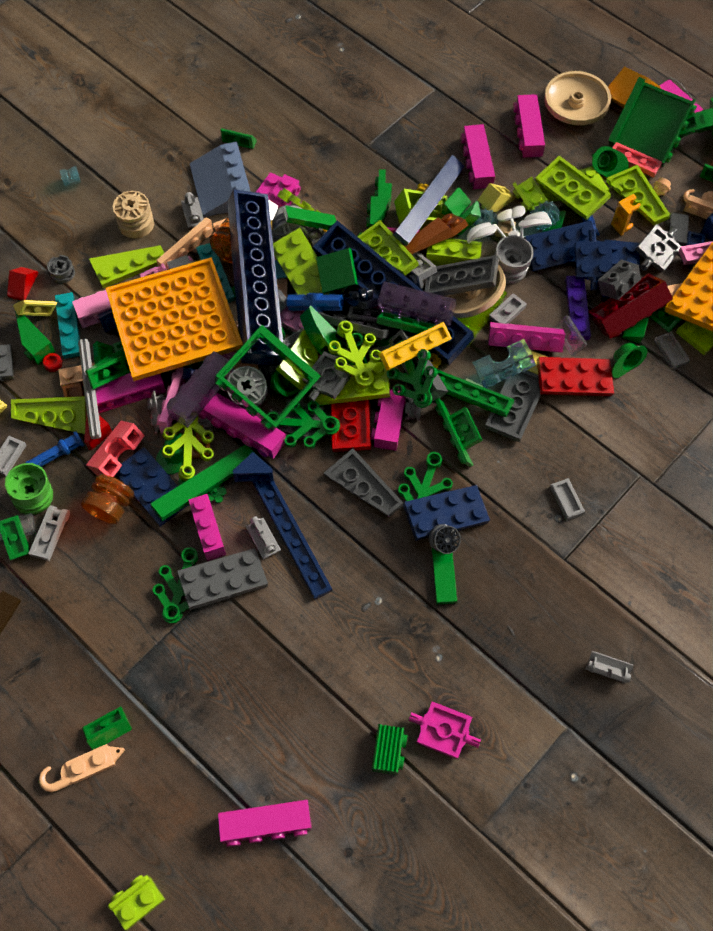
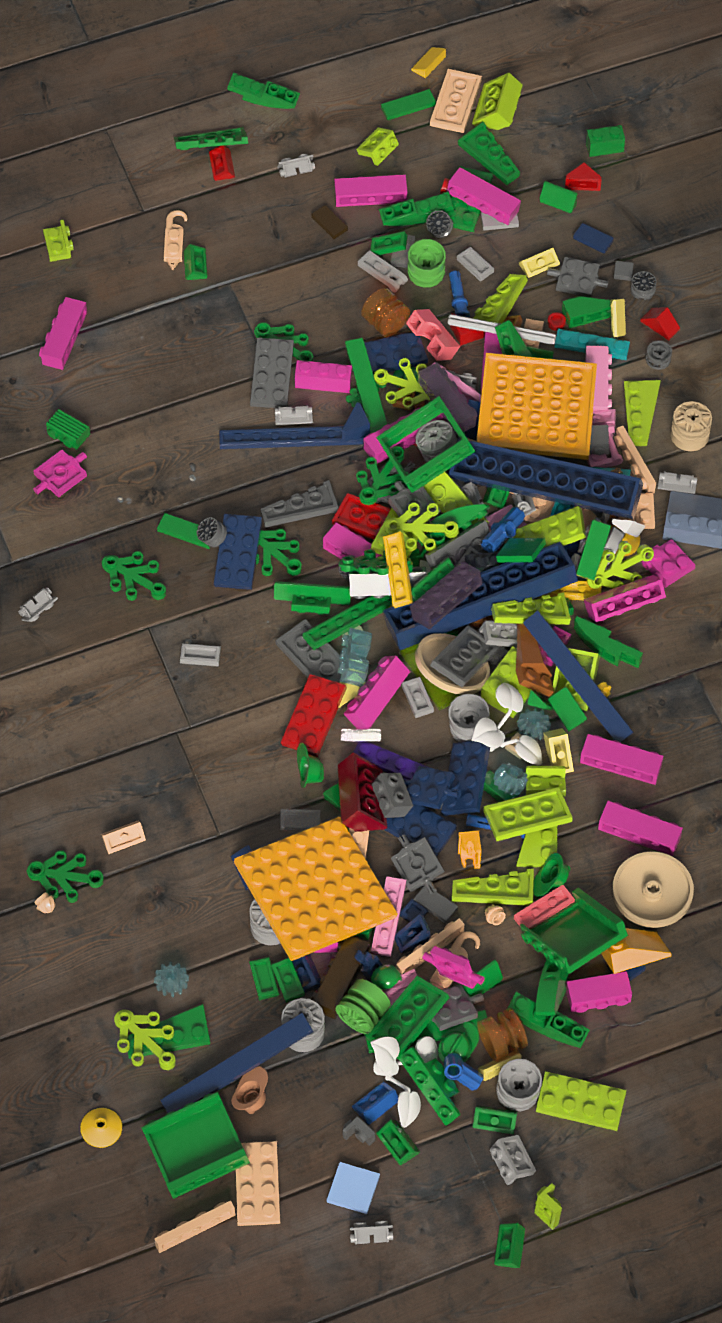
camera: 115 degrees right, 5 degrees down
none -> green plant [102,551,166,601]
none -> dark pink brick [584,575,666,622]

